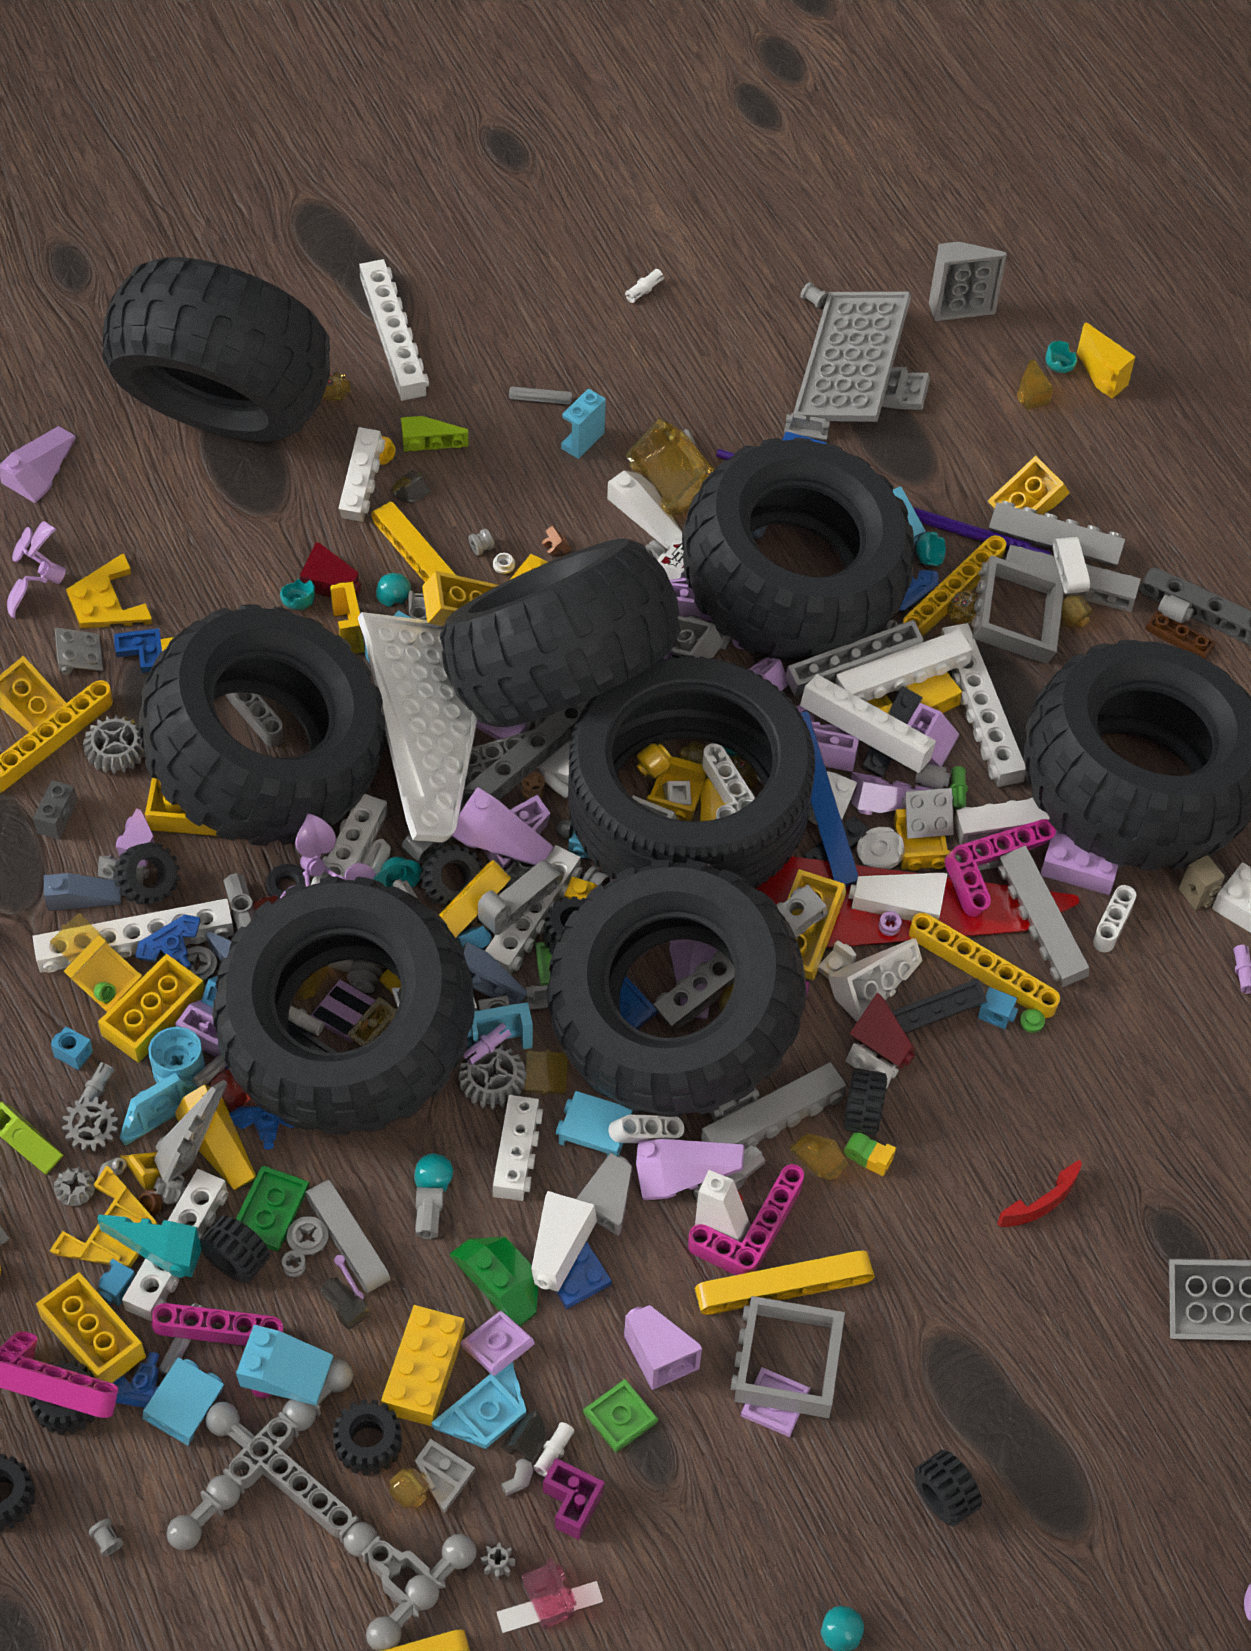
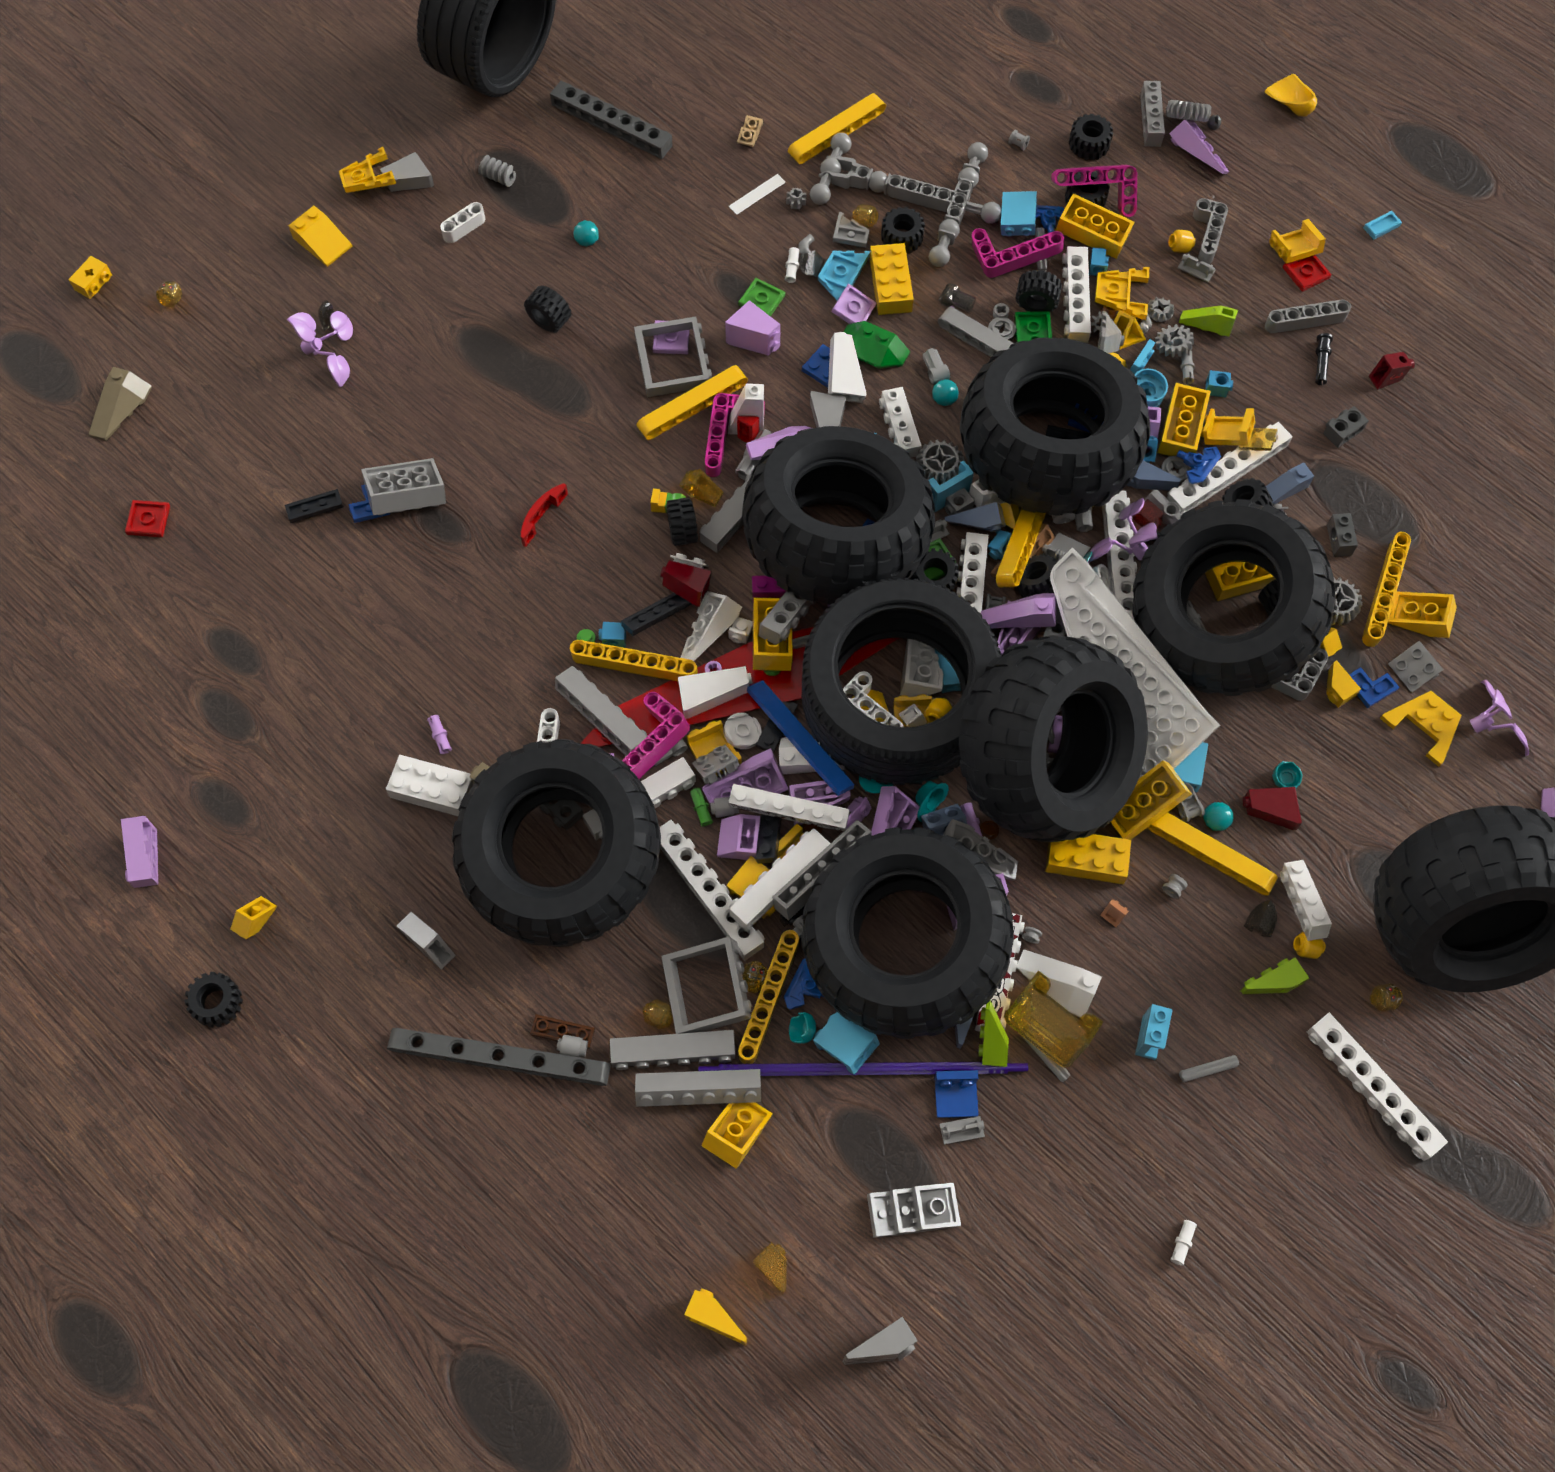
camera: 160 degrees right, 10 degrees up
bright green hinge [93,982,116,1003] -> none
teal wedge [97,1214,201,1278] -> none
medium azure slope [236,1325,334,1406] -> none
yellow panel [330,582,365,654] -> none
lavender pin [463,1023,511,1066] -> none
light grey beam [478,860,563,935] -> none
white plate [493,553,515,574] -> none
clear pink bracket [521,1558,577,1629] -> none
magenta brick [543,1458,604,1540] -> none
light grey plate [793,292,911,422] -> none
light grey bush [800,282,828,308] -> none
teal hair [1045,341,1077,374] -> none
white beam [1053,537,1090,594] -> none

